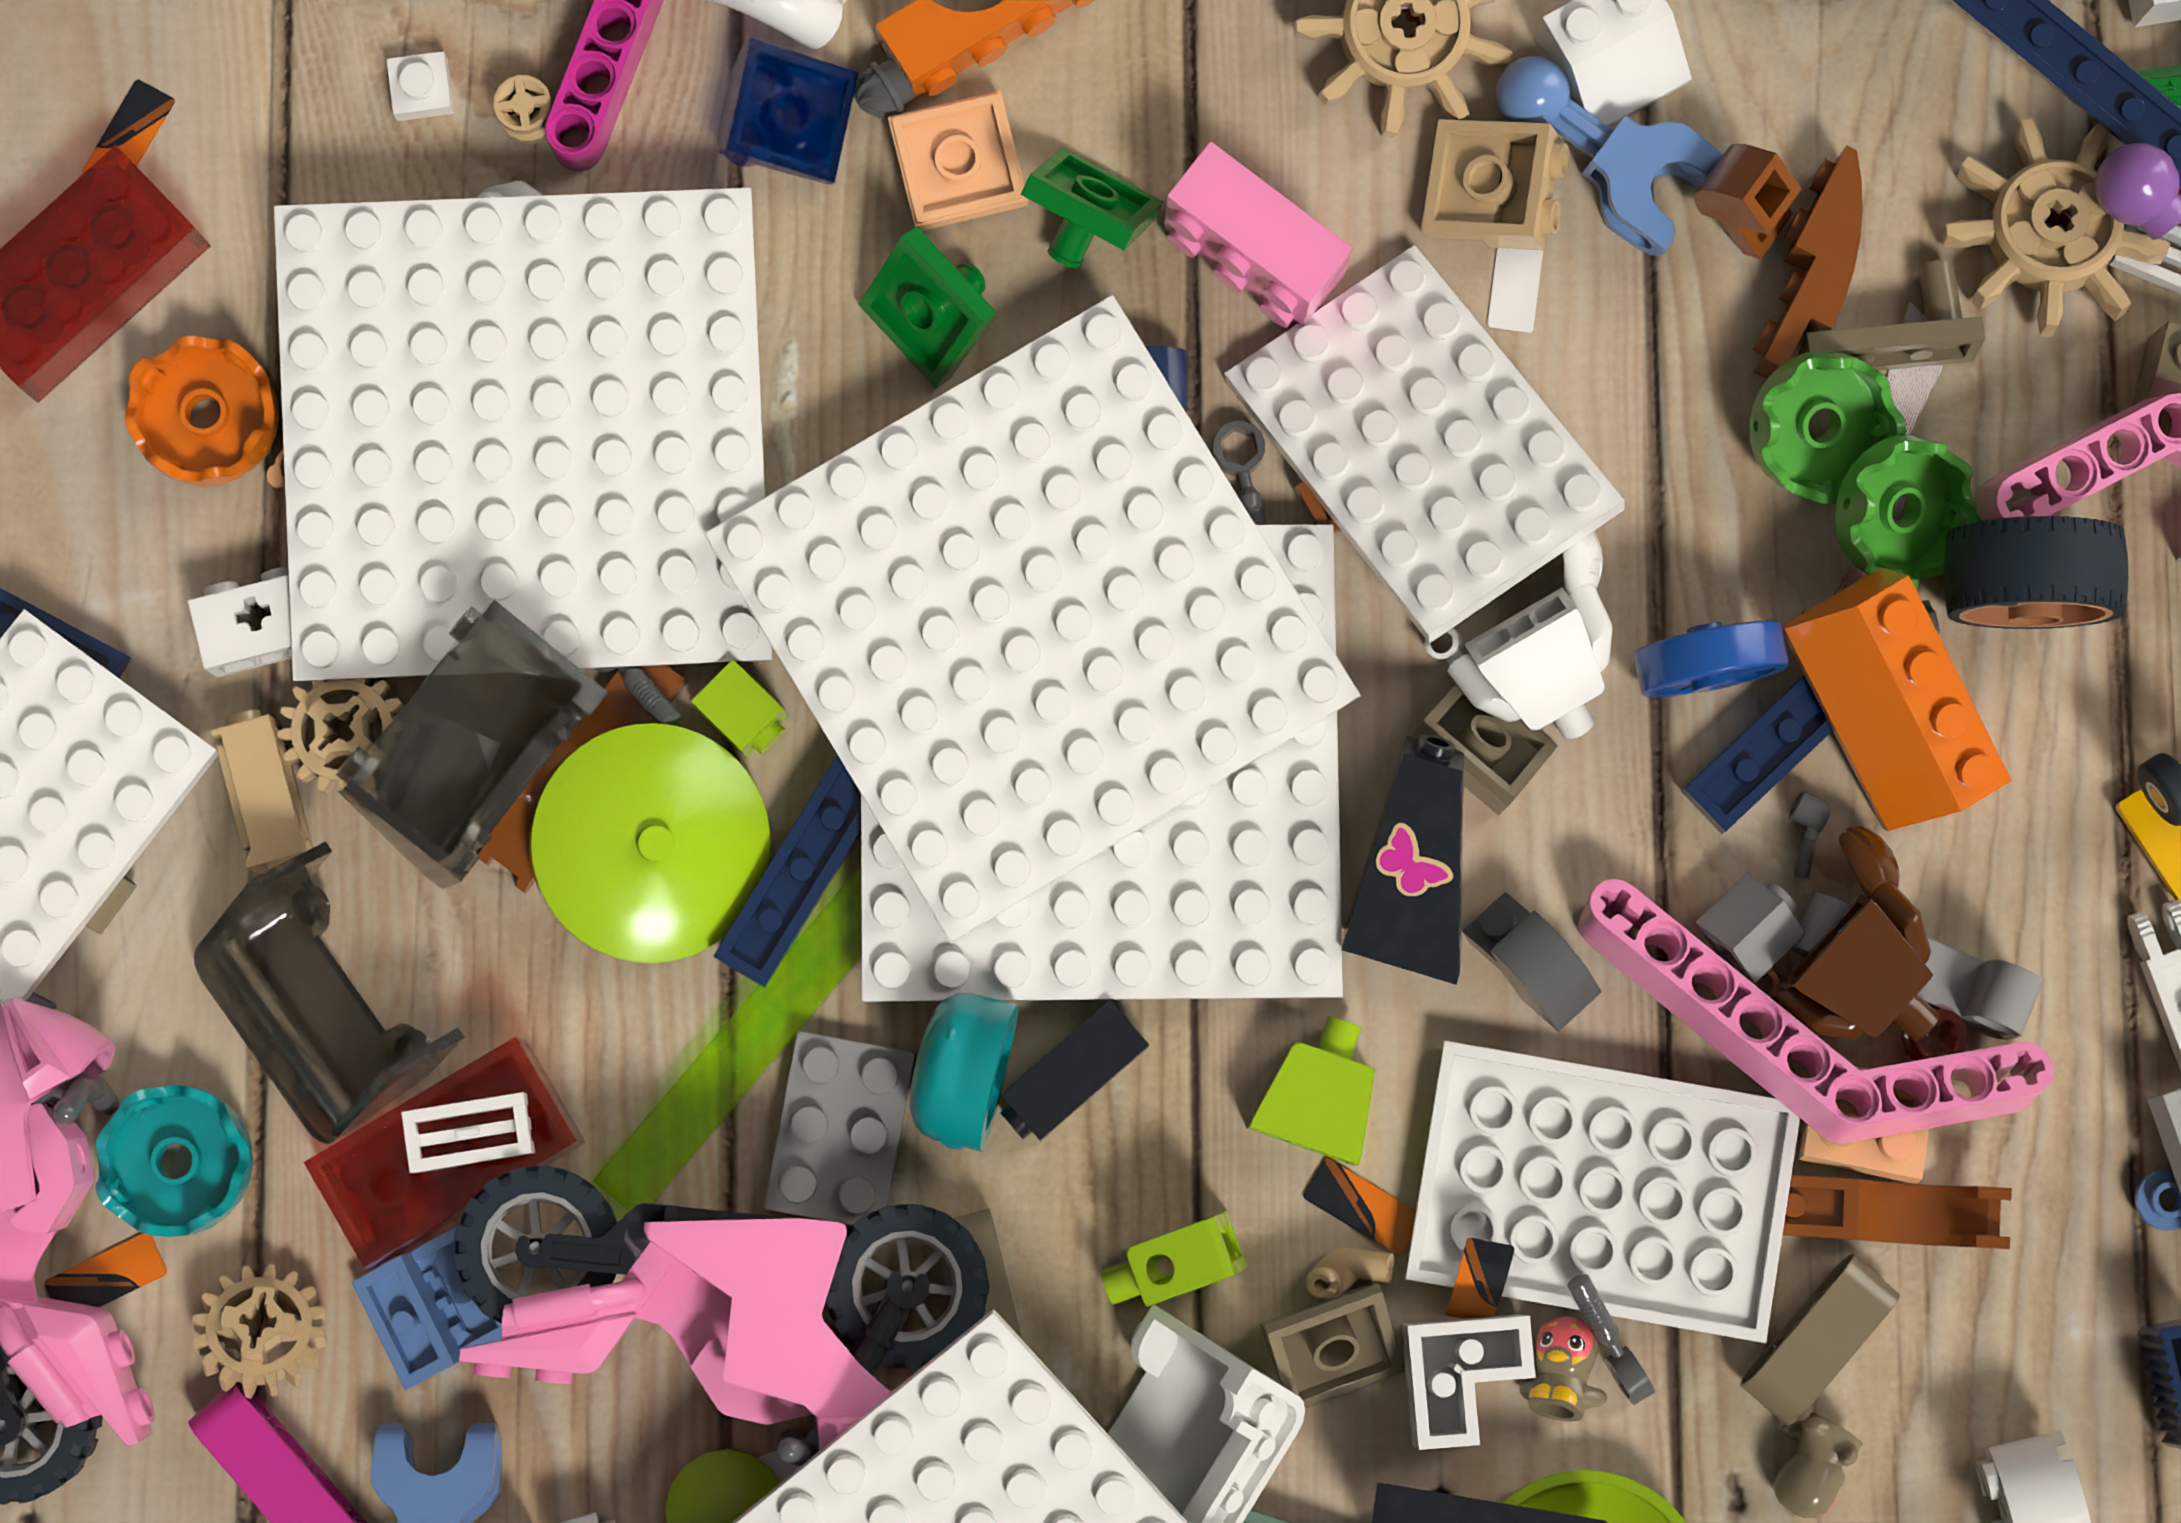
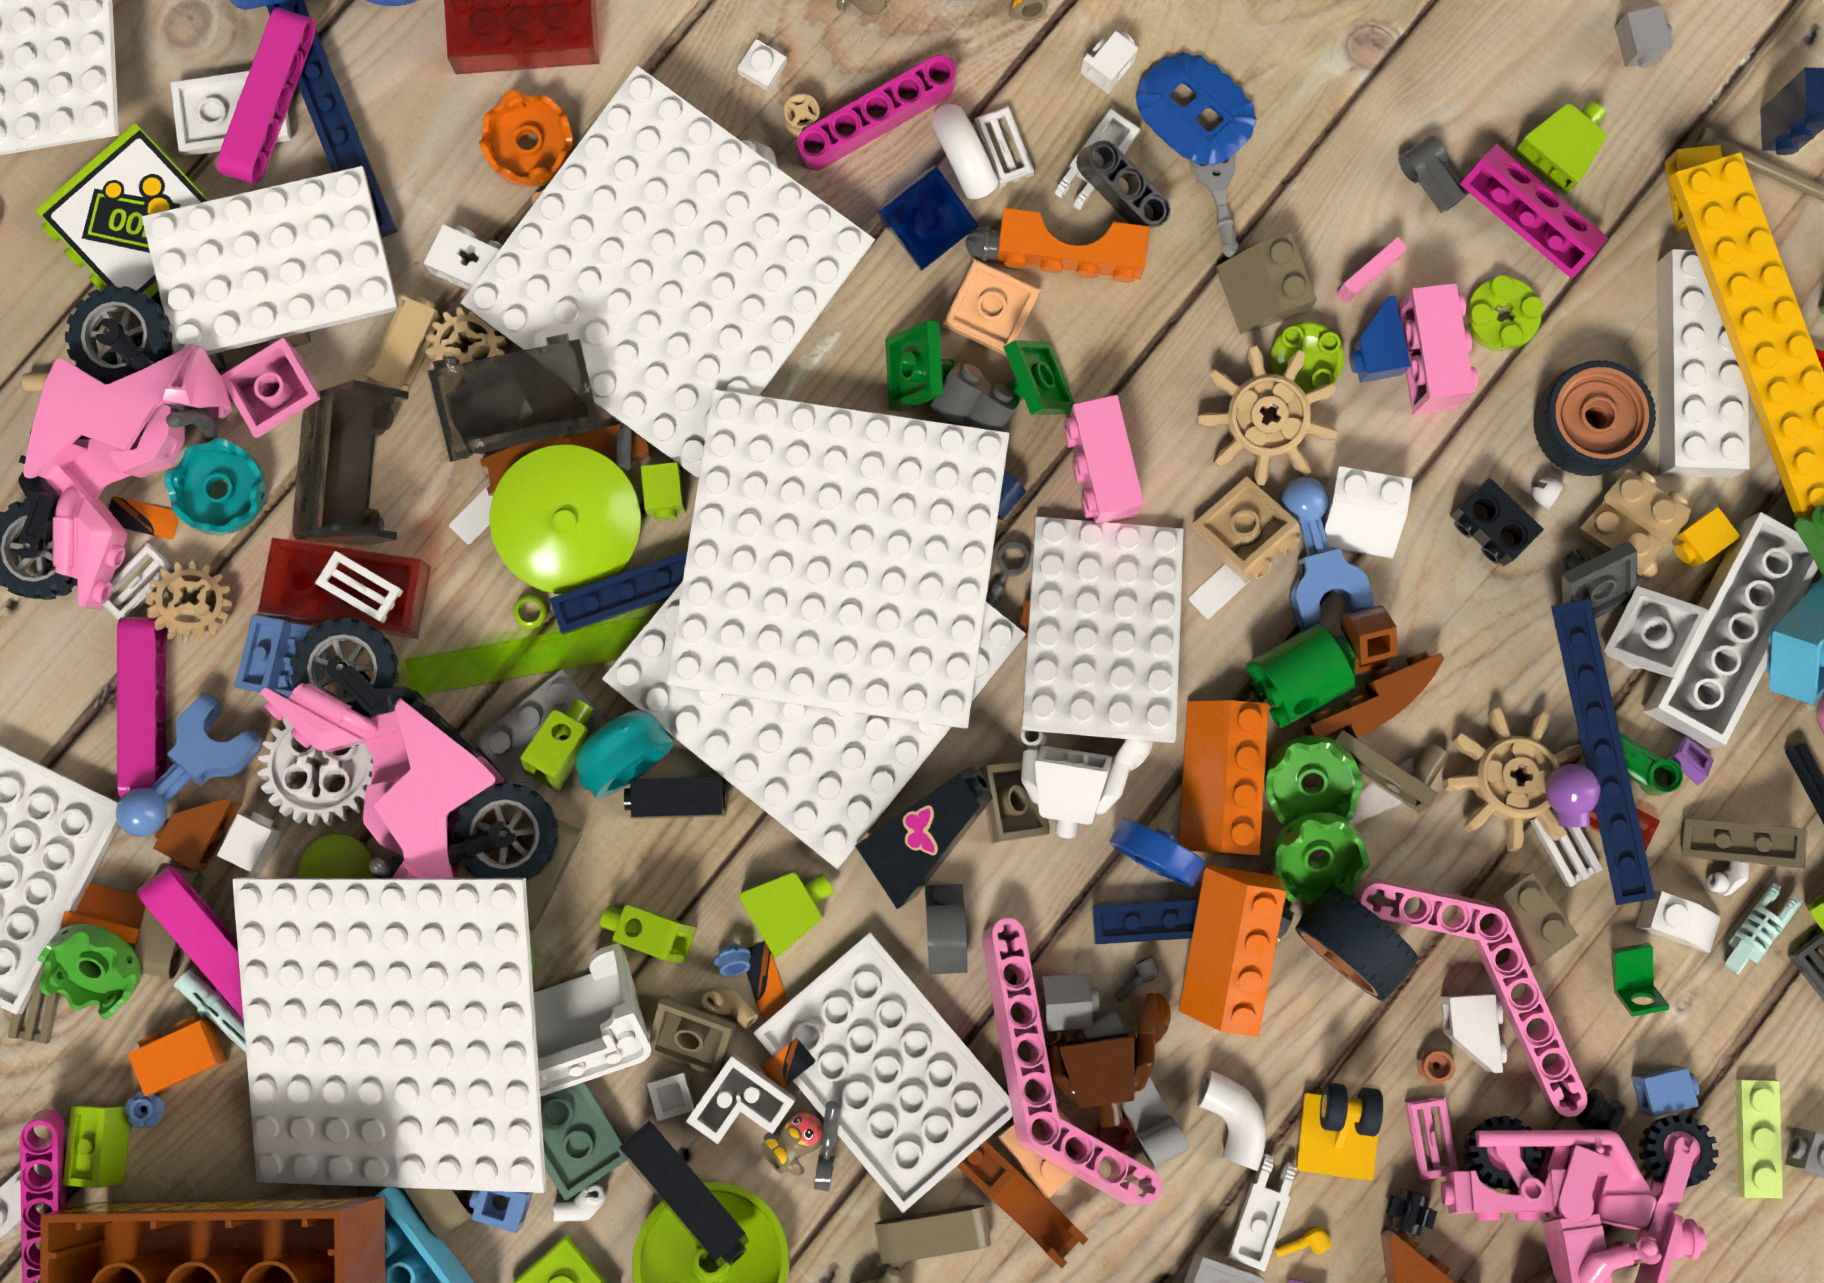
camera: 40 degrees right, 0 degrees up
none -> white tile [102,543,174,620]
none -> bright pink slope [221,337,321,438]
none -> white gear [258,718,373,827]
none -> white sticker [449,483,493,544]
none -> lime piece [513,595,548,629]
none -> lime torso [520,699,594,792]
none -> white plate [647,1072,695,1122]
none -> medium blue plate [714,943,751,977]
none -> dark grey brick [930,363,1020,432]
none -> orange slope [1178,700,1269,857]
none -> white cylinder [1197,1070,1267,1171]
none -> green cylinder [1245,623,1356,729]

